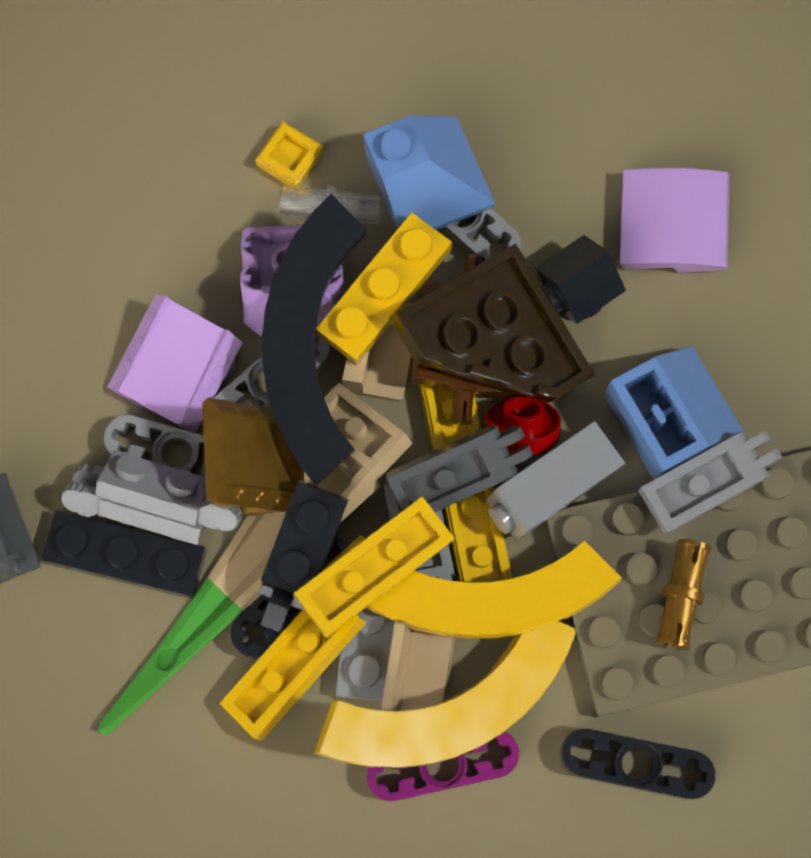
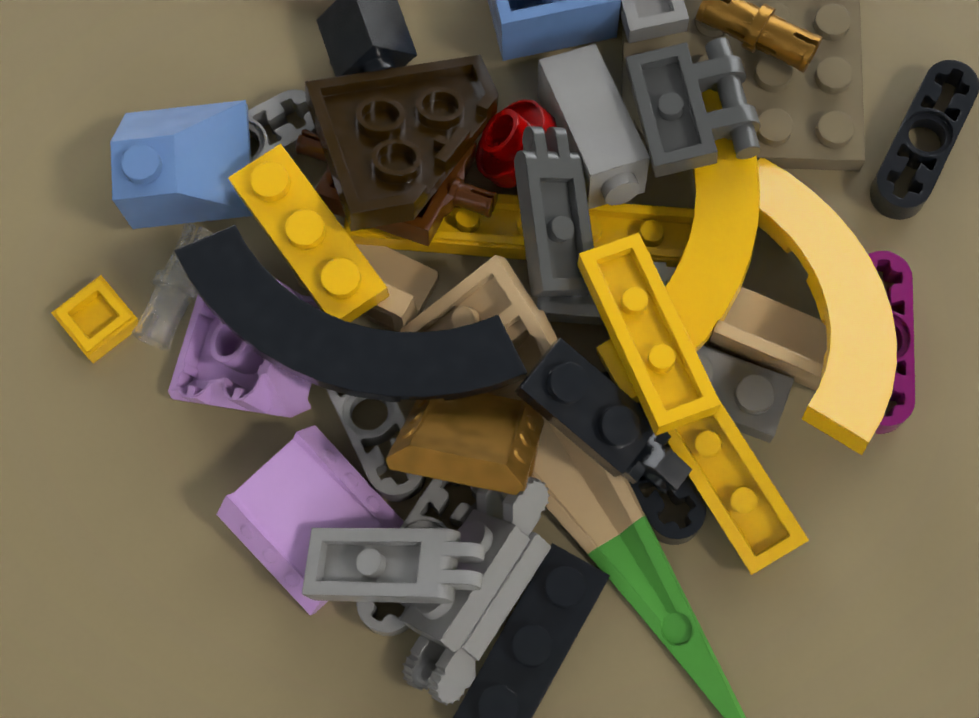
camera: 70 degrees left, 5 degrees down
none -> light grey hinge [302,528,485,604]
none -> dark grey plate [626,37,761,178]

